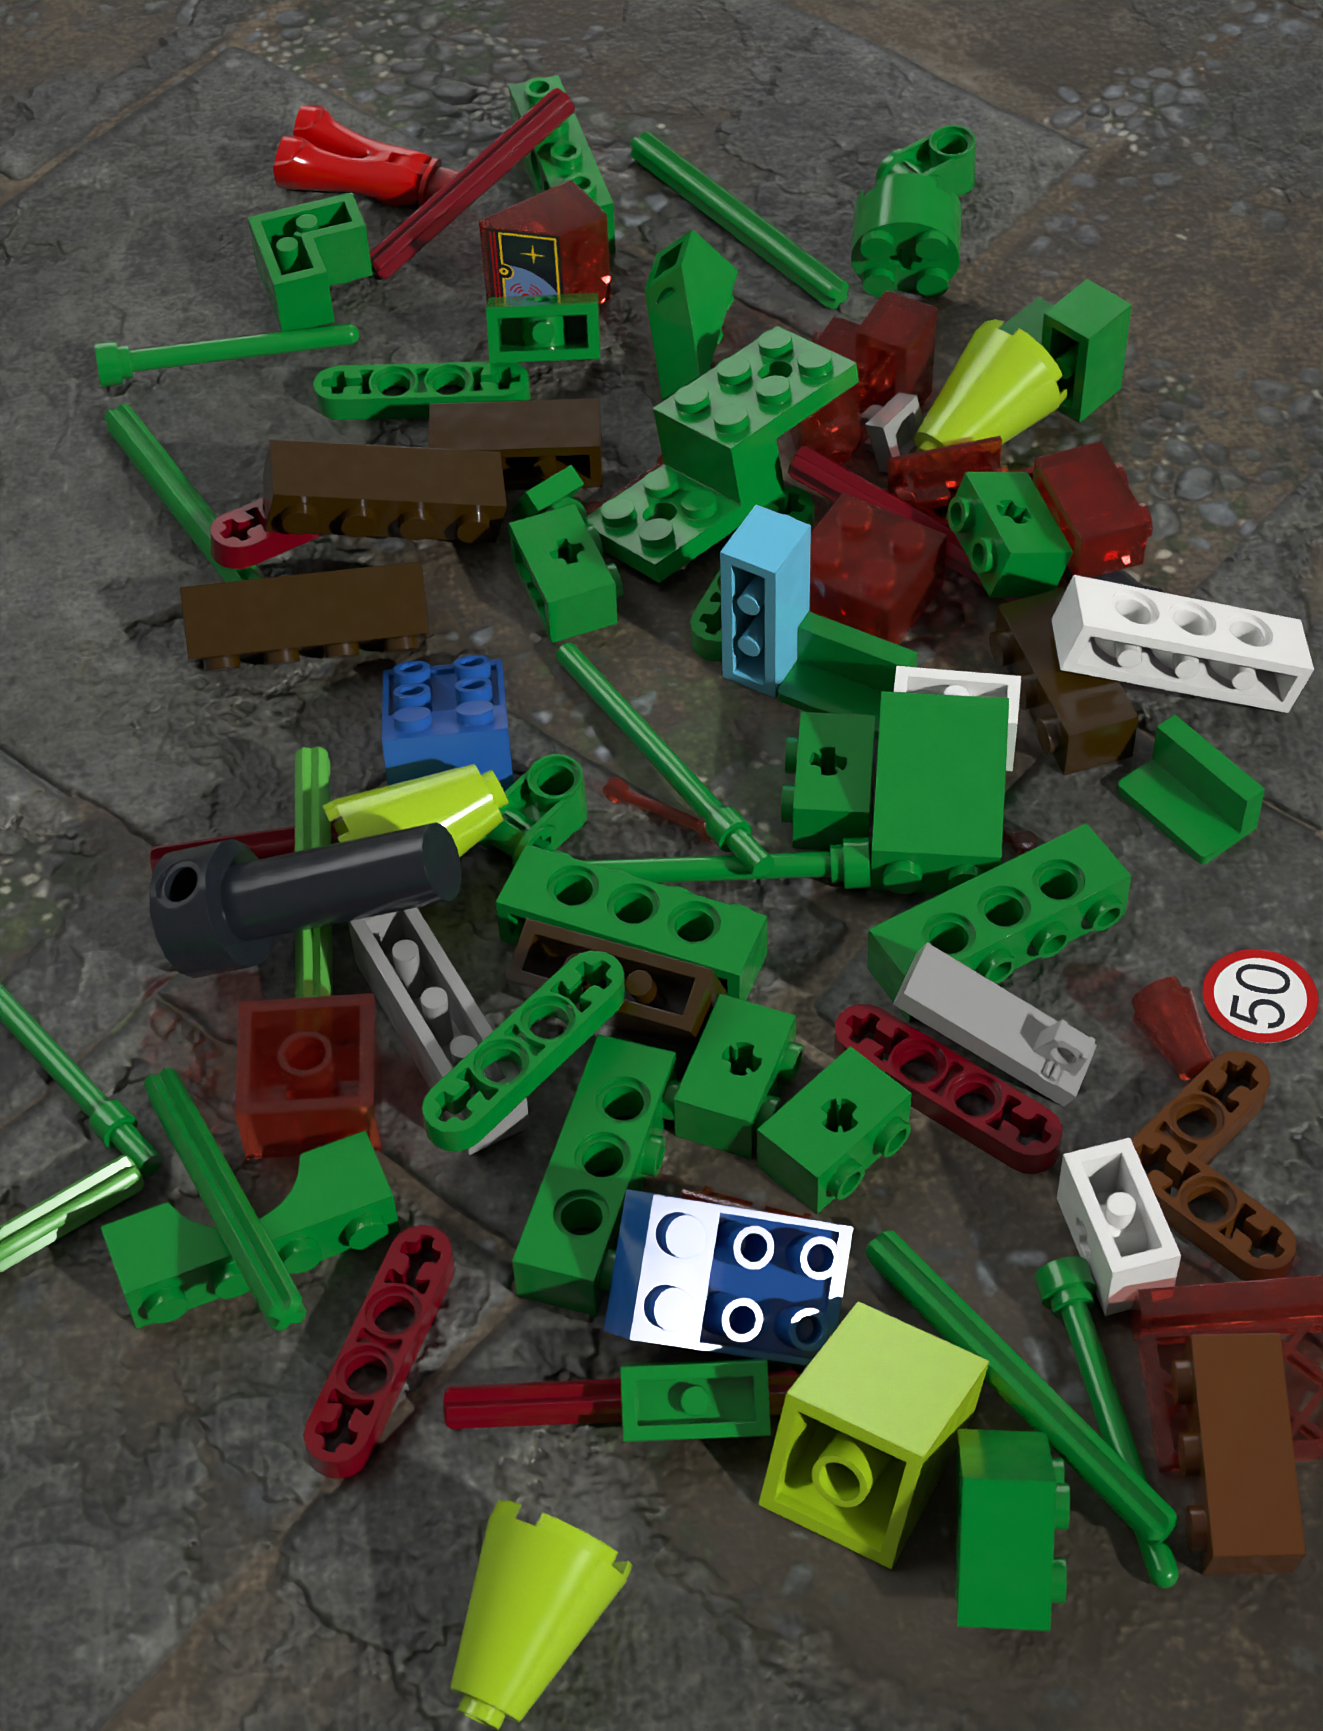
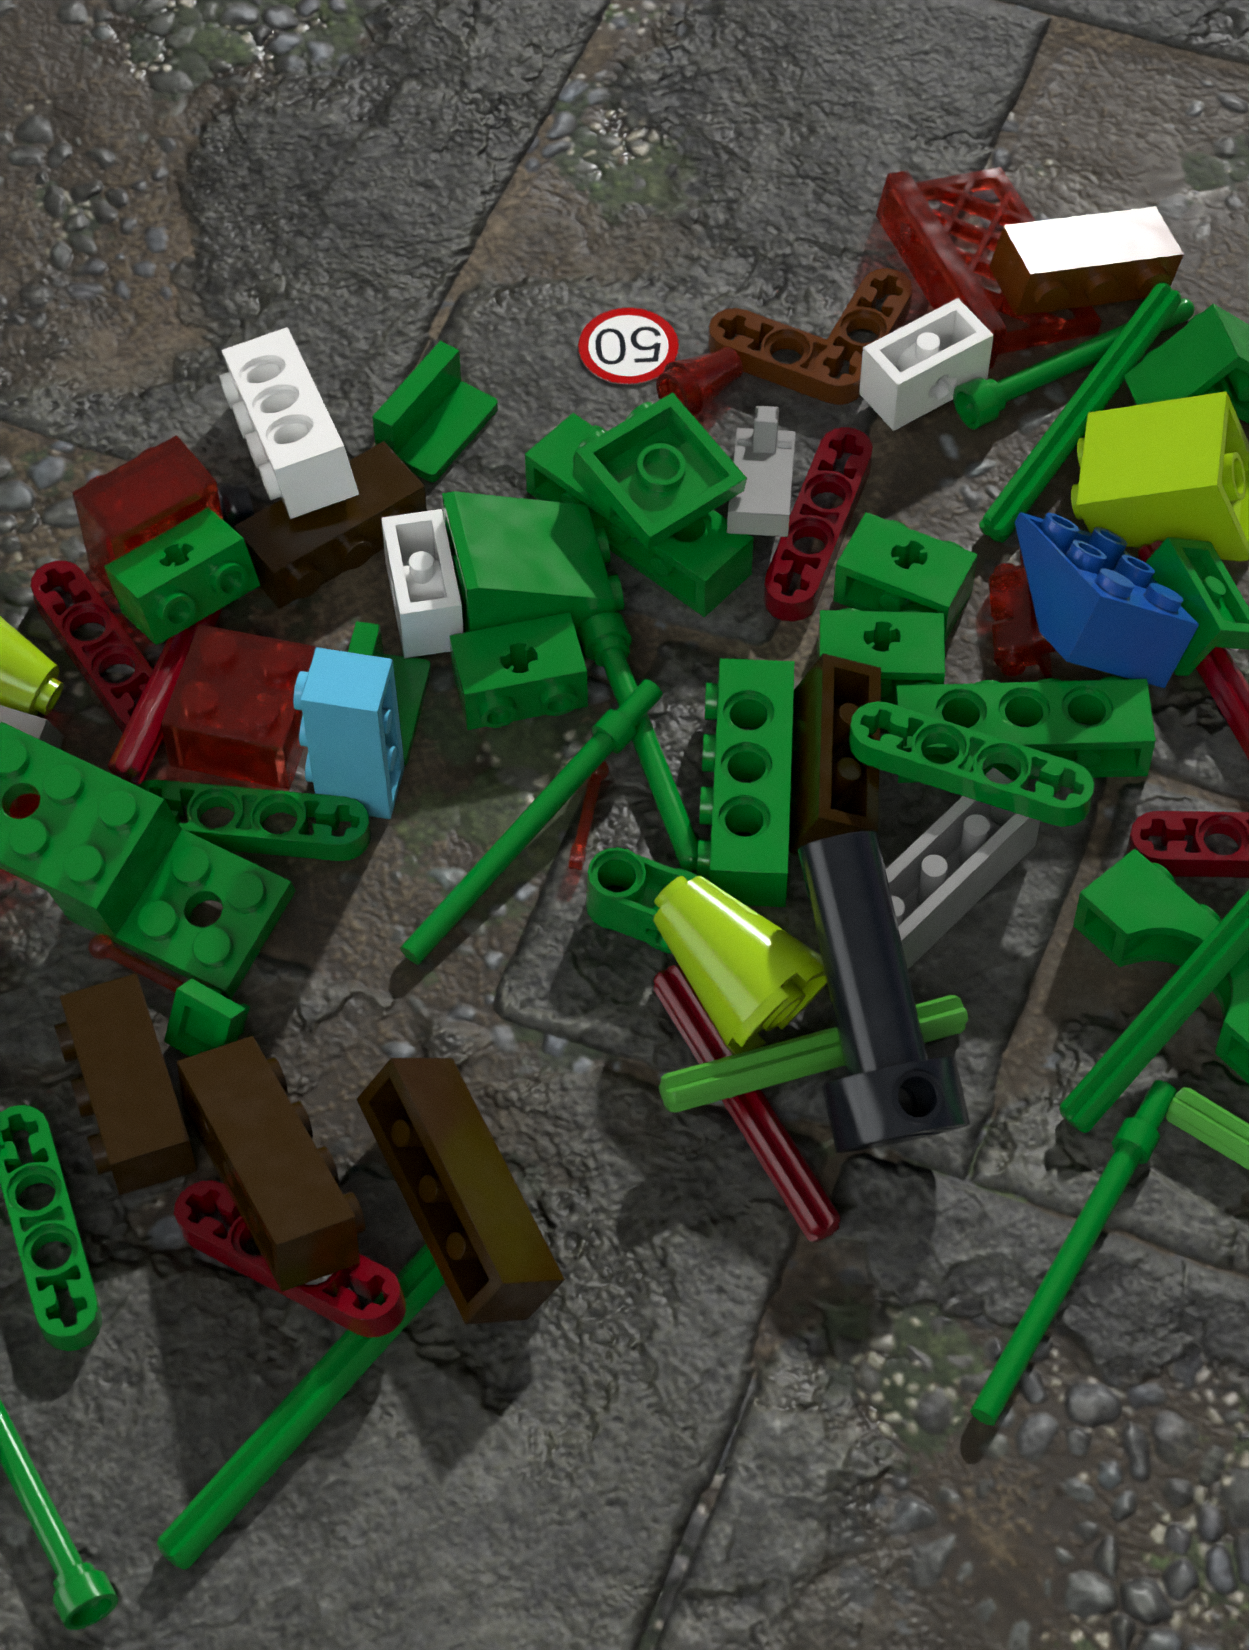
camera: 110 degrees left, 5 degrees up
clear red brick [235,993,382,1159] -> none
blue slope [382,655,514,792] -> none
green brick [509,504,624,643] -> none
clear red hinge [887,436,1009,510] -> none
none -> green plate [572,392,747,550]

